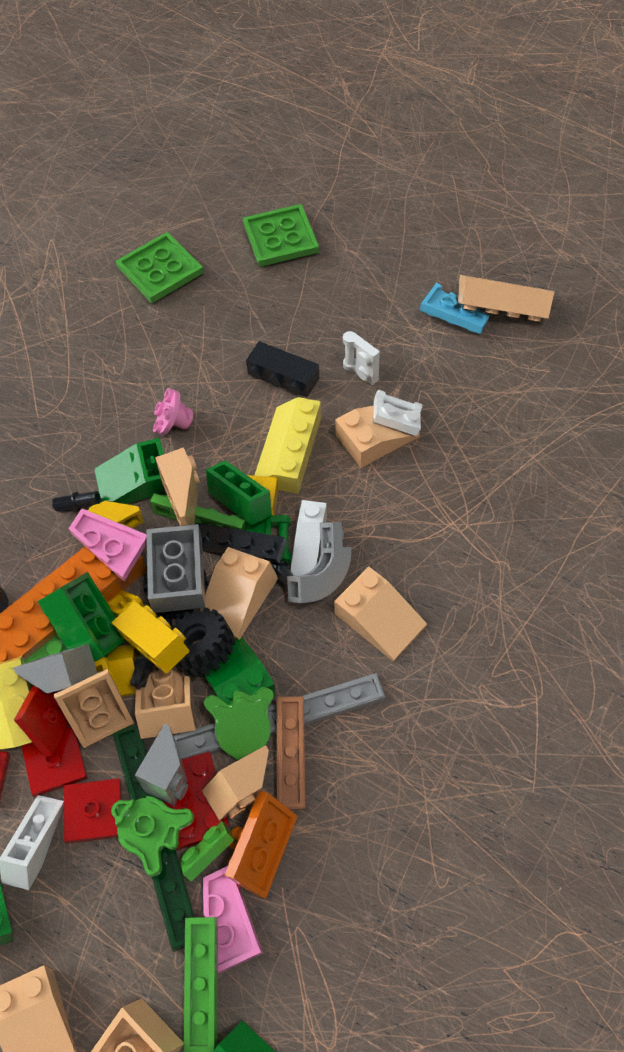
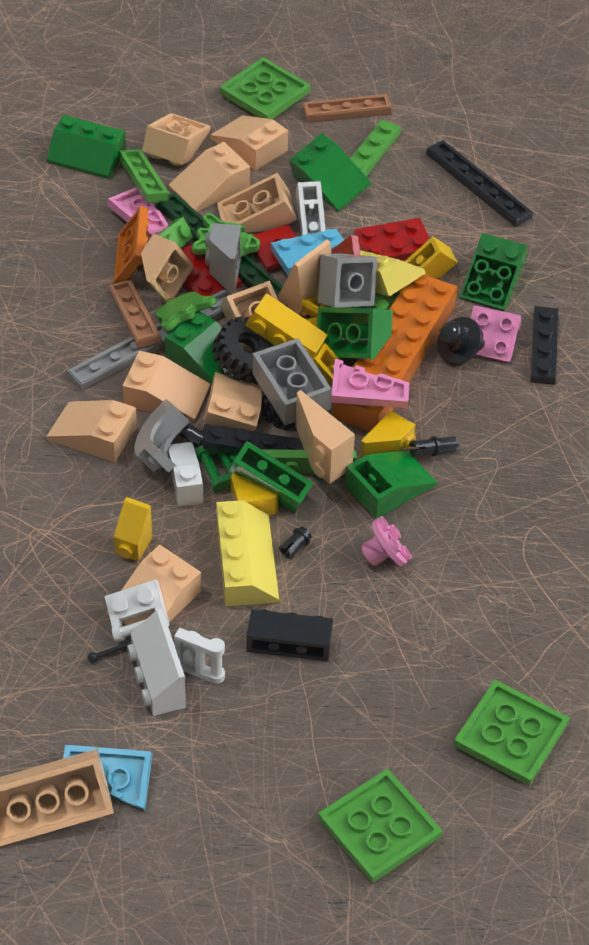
camera: 155 degrees right, 10 degrees down
none -> black hinge [87,641,131,663]
none -> yellow slope [114,497,152,561]
none -> light nougat slope [123,351,211,423]
none -> white slope [127,609,186,716]
none -> light nougat slope [169,142,250,212]
none -> light nougat slope [217,173,297,233]
none -> medium azure wing [271,229,344,276]
none -> black pin [279,526,312,559]

